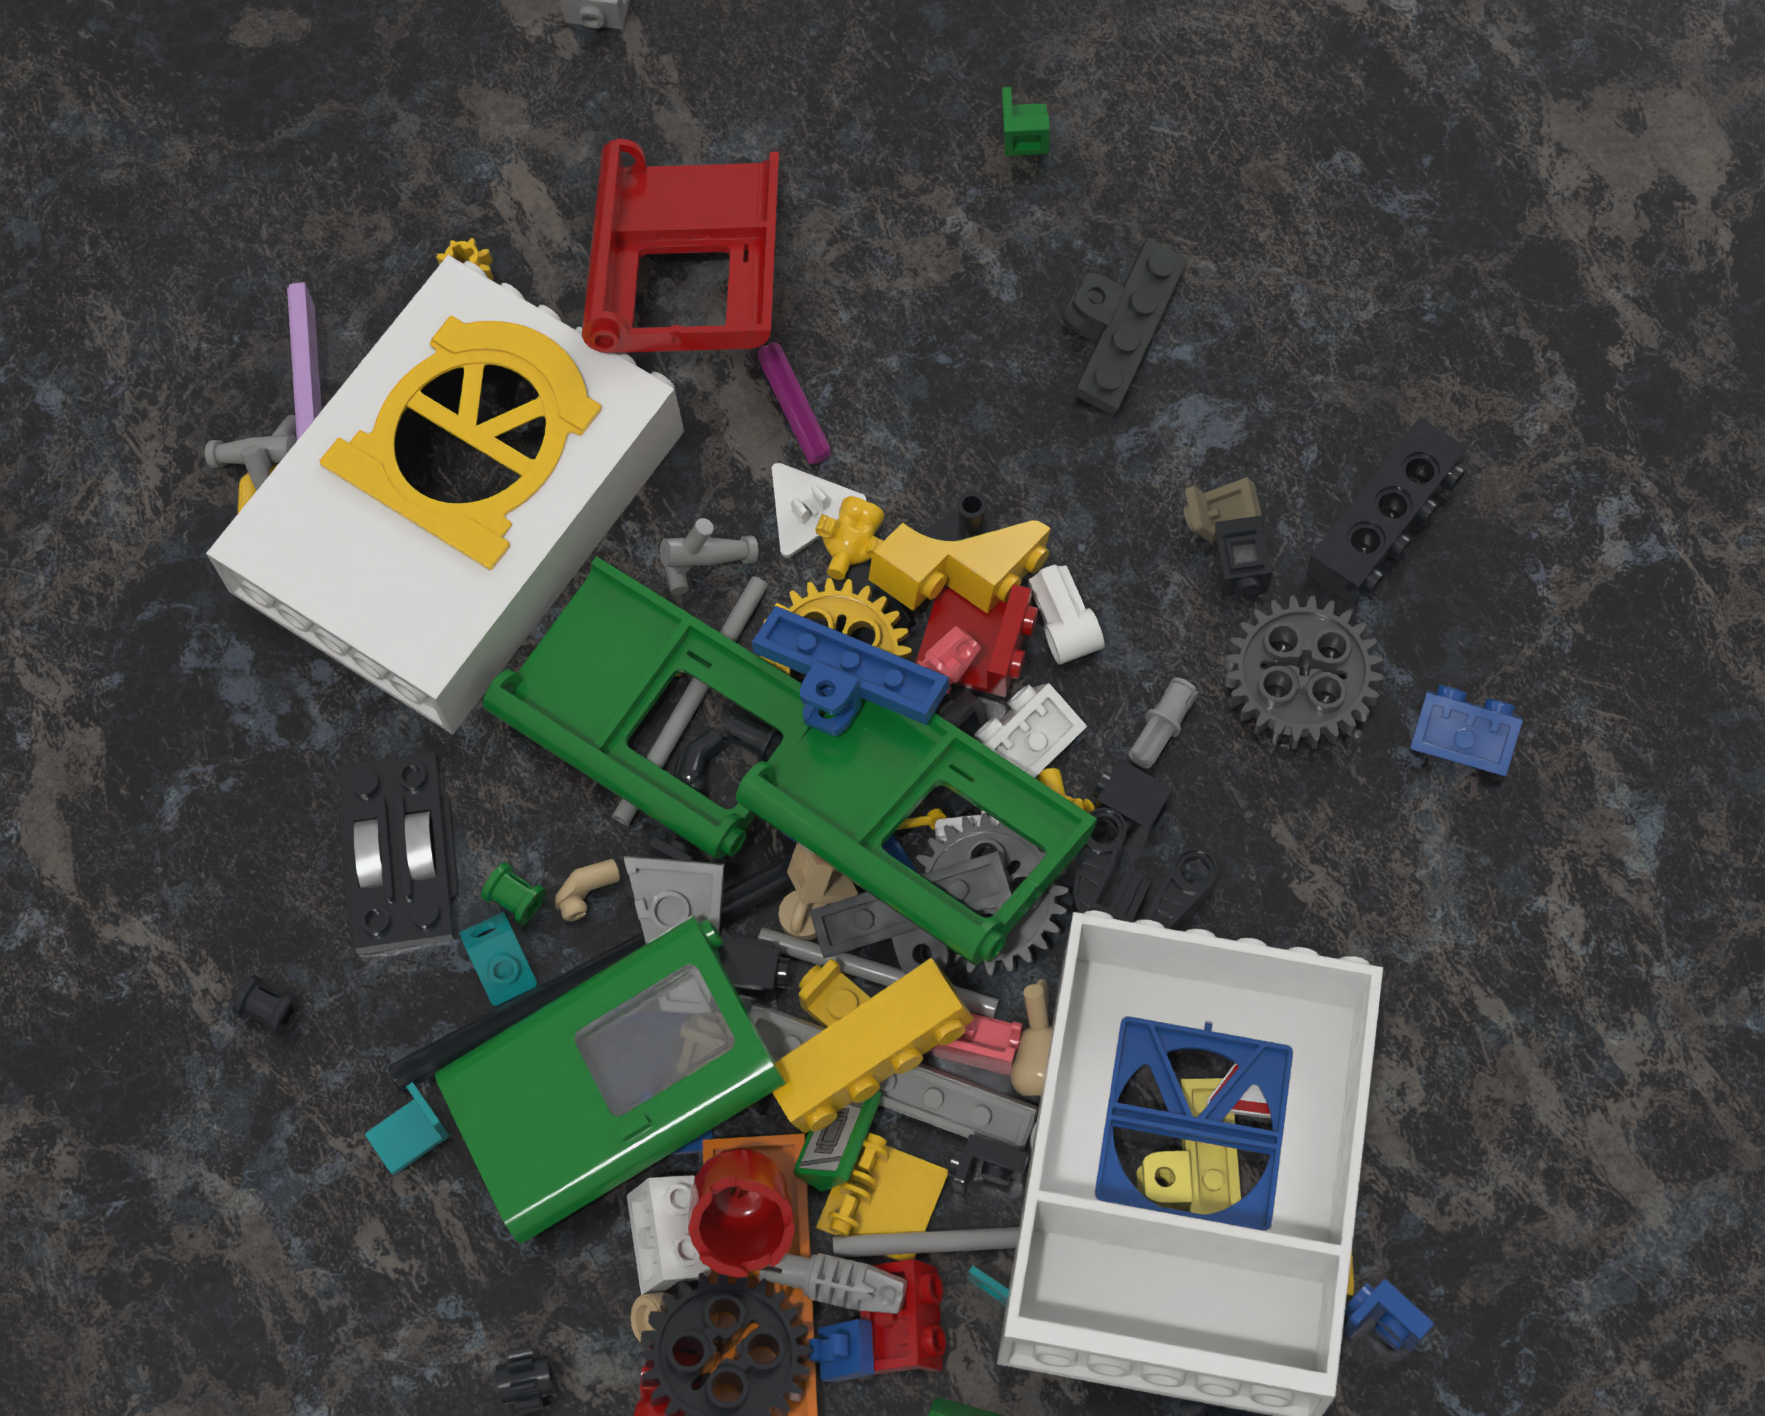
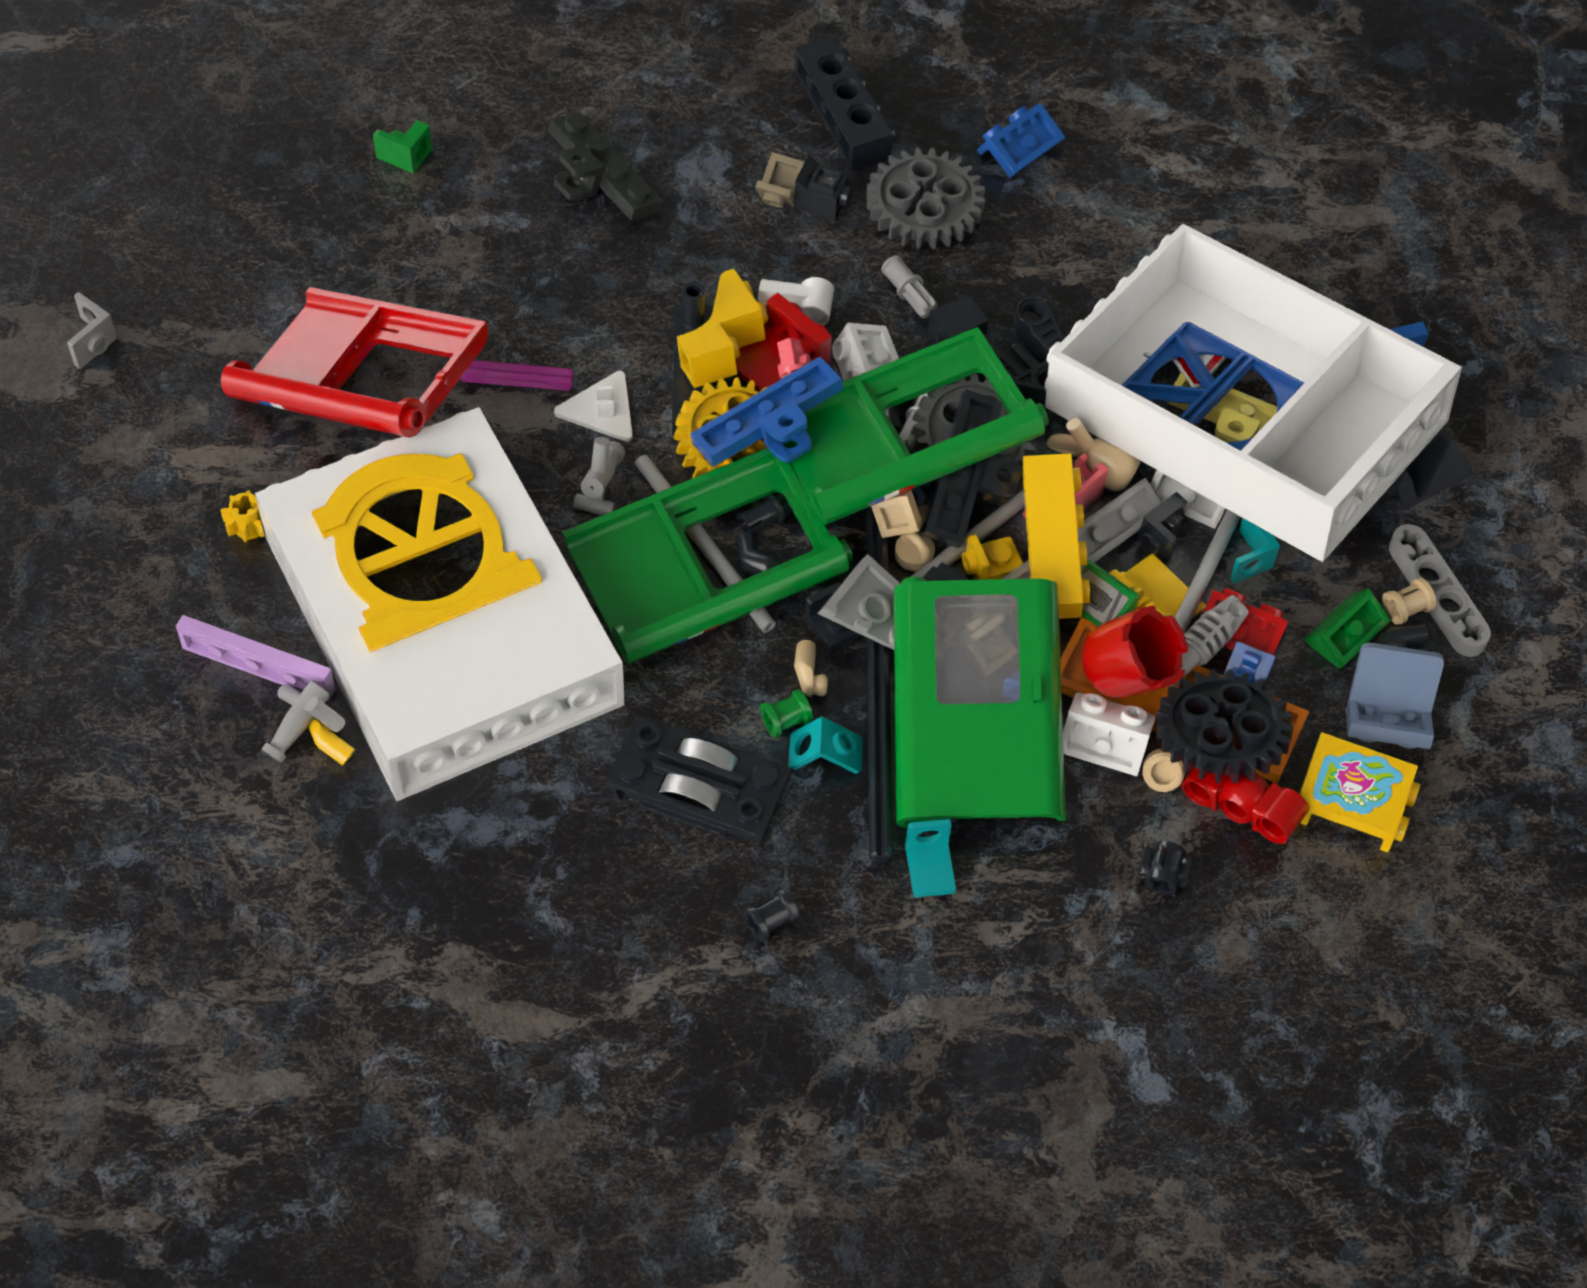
camera: 70 degrees left, 10 degrees down
yellow piece [815,496,885,580] -> none

